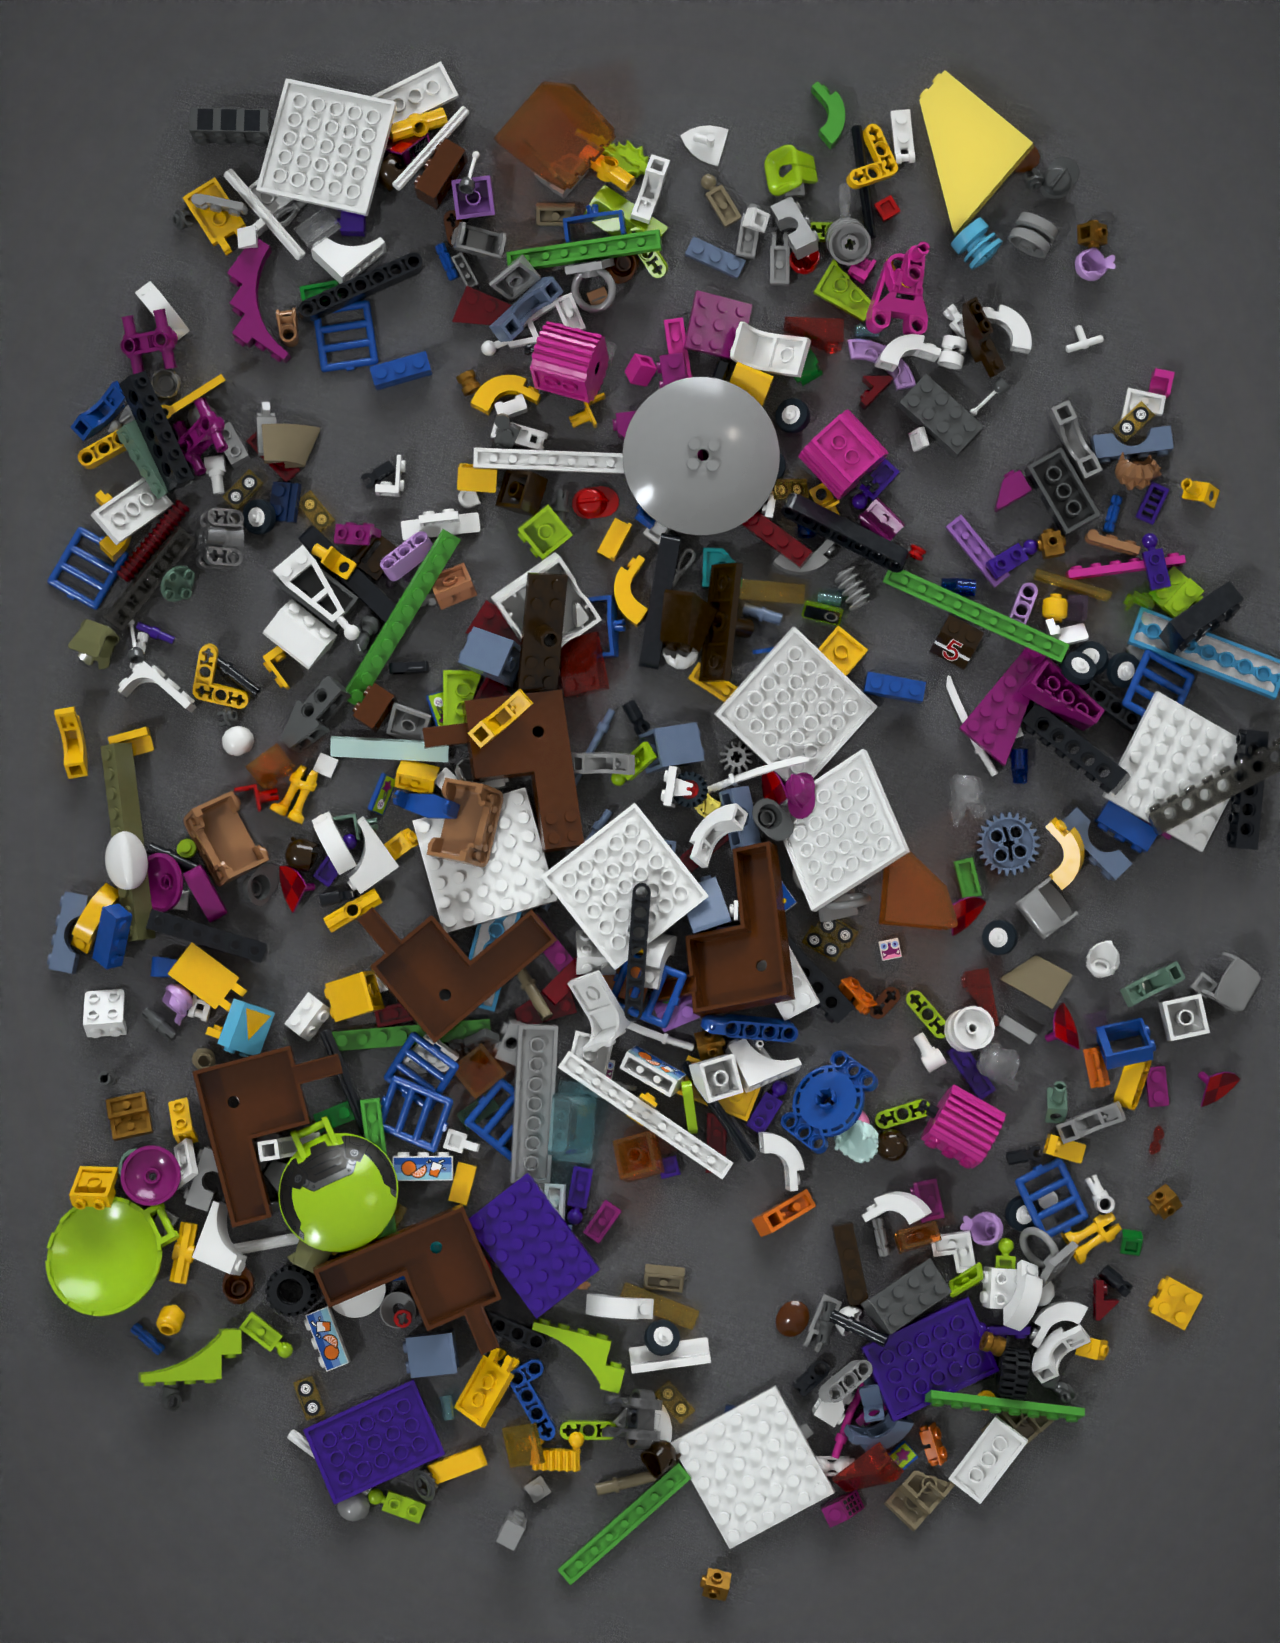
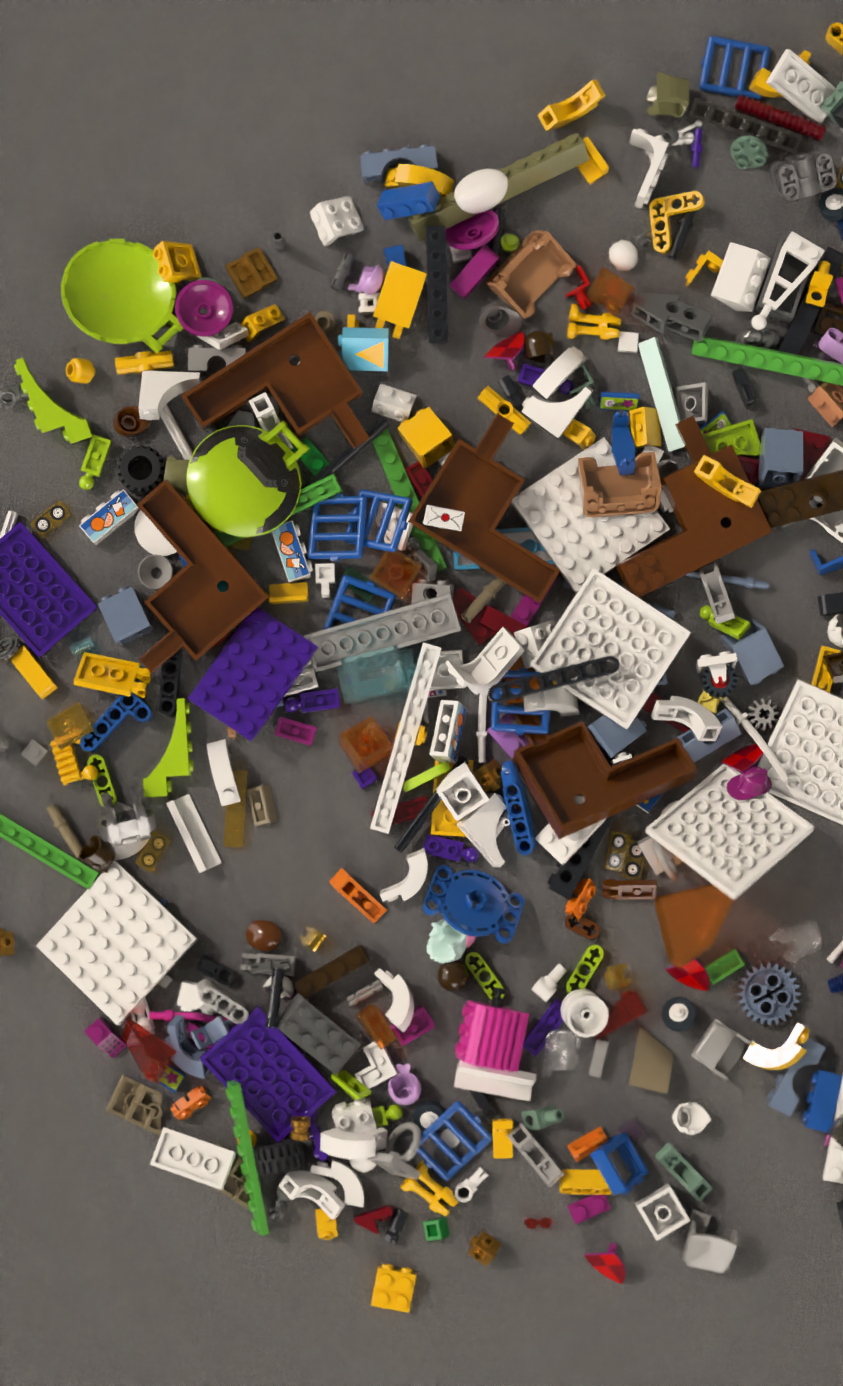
camera: 75 degrees right, 0 degrees up
blue axle [130,1323,165,1355] -> none
reddish brown brick [353,683,397,732] -> none
red bush [394,1309,412,1328] -> none
clear red slope [561,631,610,698] -> none
black bar [622,700,651,735] -> none
black wheel [644,1319,680,1356] -> none
dark grey piece [752,798,794,841] -> none
tile [878,938,902,961] -> none
shield [1045,1002,1080,1050] -> none
none -> clear yellow tile [299,926,326,952]
none -> white tile [423,505,465,531]
none -> white panel [454,1060,536,1101]
none -> reddish brown hinge [602,879,657,900]
none -> clear yellow window [604,963,632,991]

